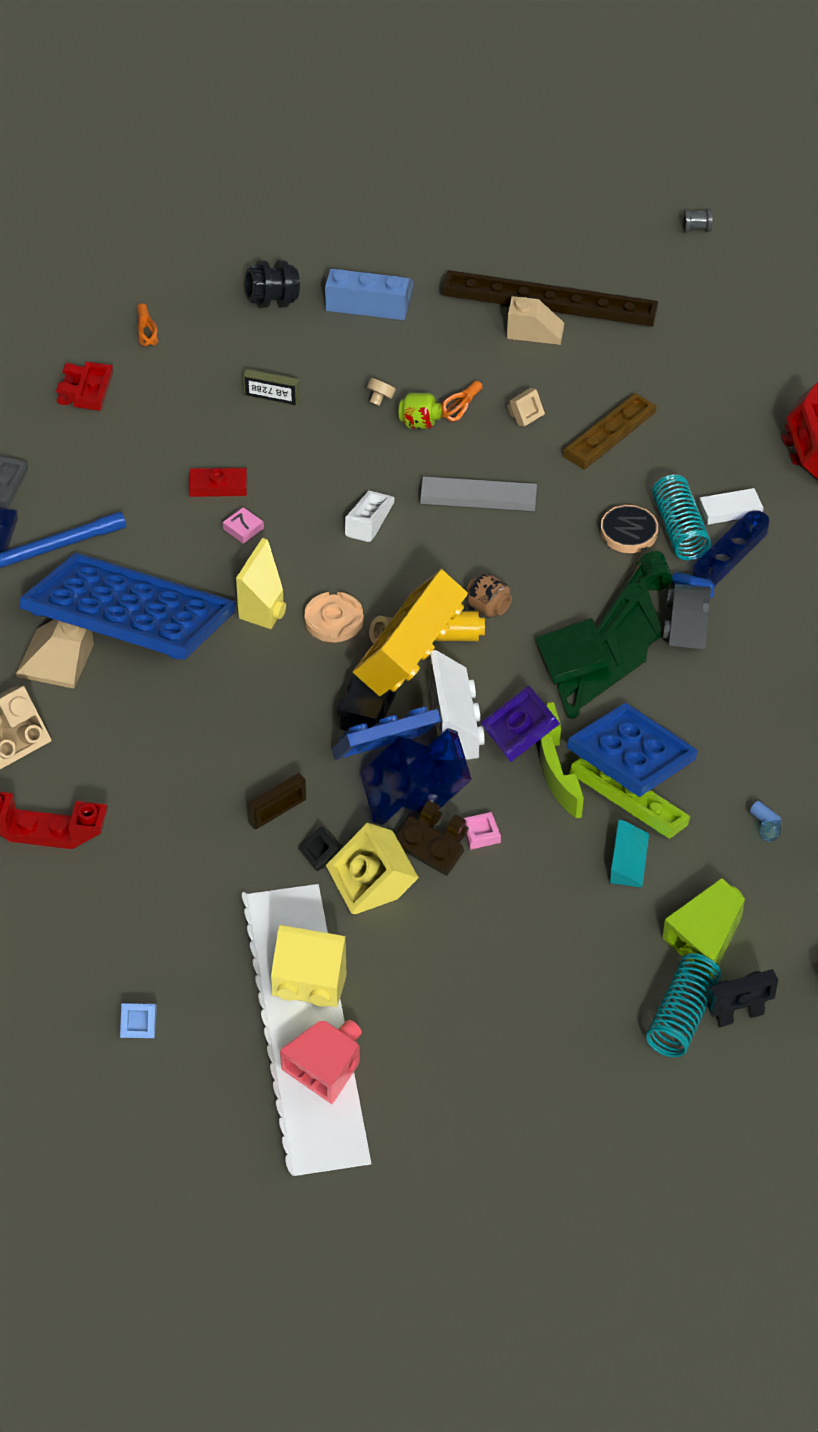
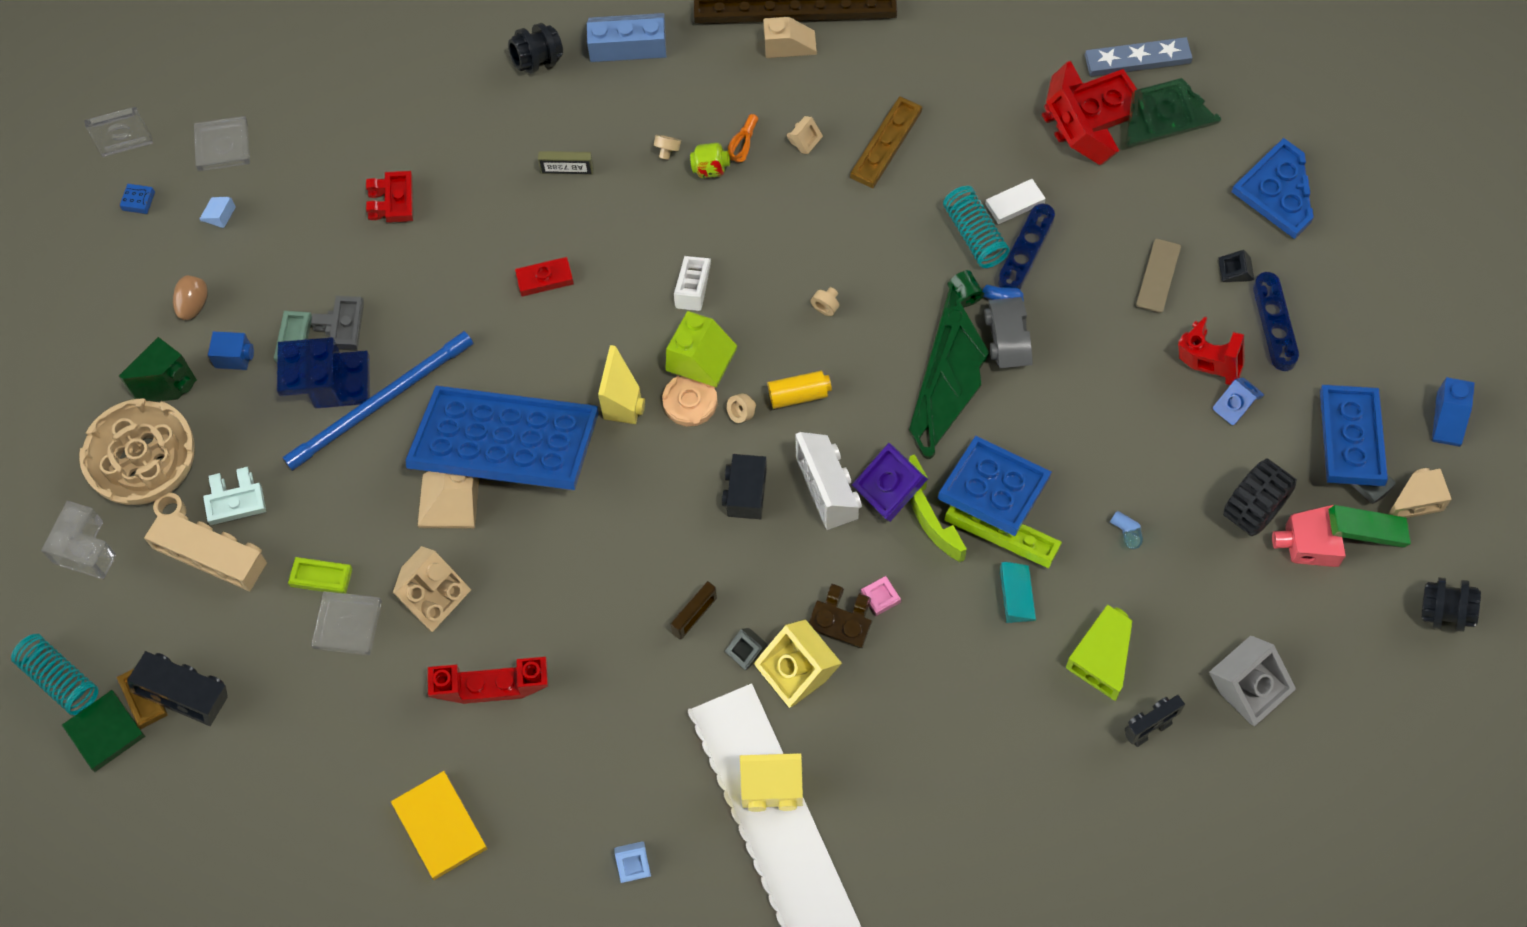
camera: 10 degrees left, 15 degrees up
orange piece [137,303,158,347] -> none
bright pink tile [223,507,264,544] -> none
coral torso [280,1020,362,1104] -> none
blue plate [332,707,441,760] -> none
yellow brick [353,569,468,697] -> none
clear blue bracket [360,728,472,825] -> none
light grey tile [421,477,537,511] -> none
medium nougat head [467,574,512,618] -> none
dark green tile [535,618,611,685] -> none
tile [600,505,658,553] -> none
teal piece [646,953,721,1058] -> none
none -> lime slope [666,311,737,388]
none -> tan tile [811,287,839,316]

